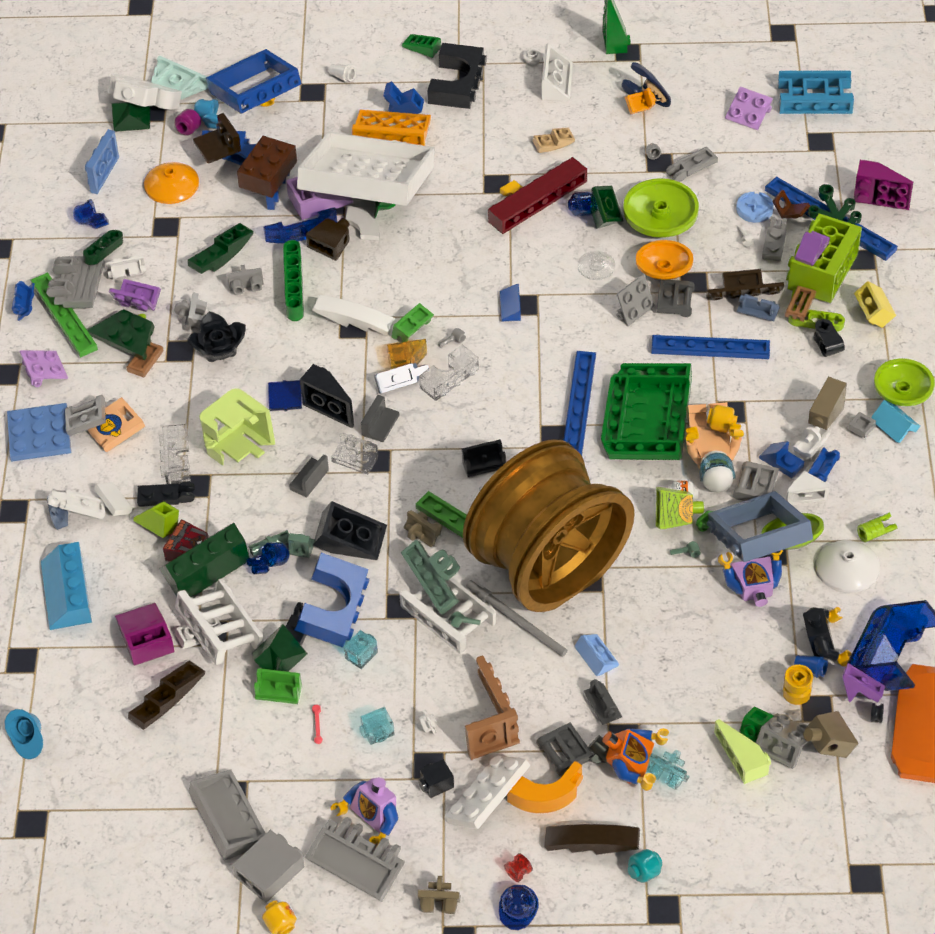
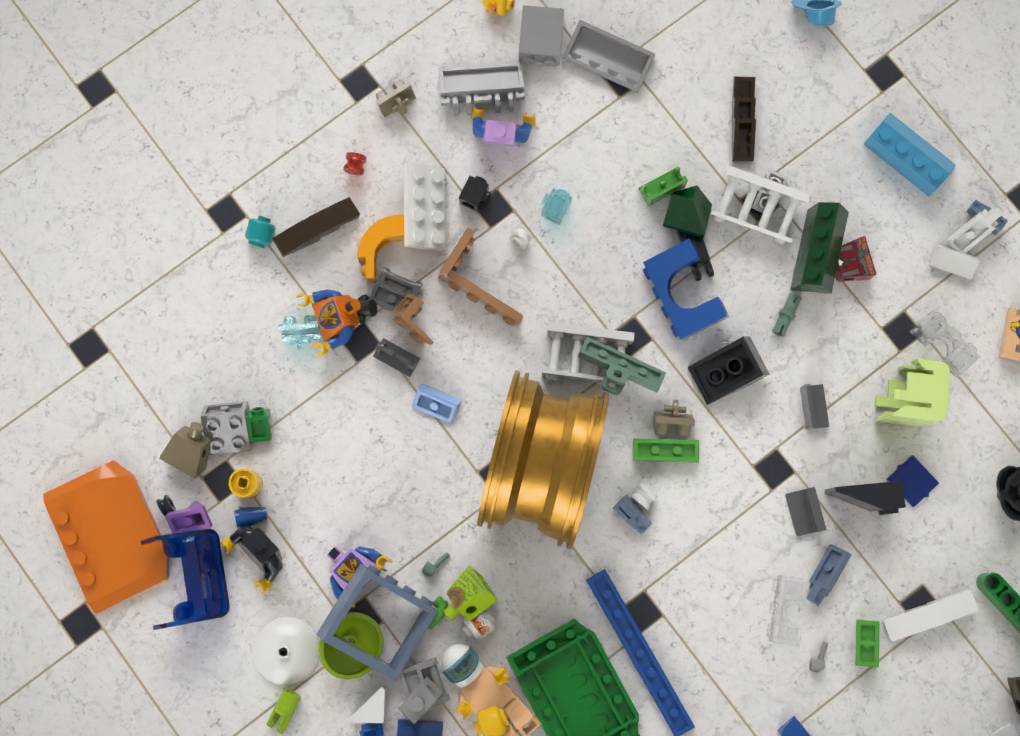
camera: 140 degrees right, 30 degrees up
magenta slope [115,603,175,666] -> none
lime slope [133,502,179,538] -> none
black hinge [137,482,195,507] -> none
clear blue piece [247,542,290,574] -> none
sand green bracket [288,533,314,558] -> none
coral hinge [312,705,323,744] -> none
clear bracket [331,433,378,475] -> none
clear light blue brick [344,630,378,669] -> none
clear yellow slope [387,339,427,369] -> none
sand green hand [449,611,481,628] -> none
black hinge [462,439,506,477] -> none
light grey bar [466,580,568,657] -> none
clear blue piece [499,885,539,930] -> none
yellowish green slope [714,719,771,784] -> none
none -> medium nougat bracket [391,294,434,345]
none -> light grey torso [397,677,443,724]

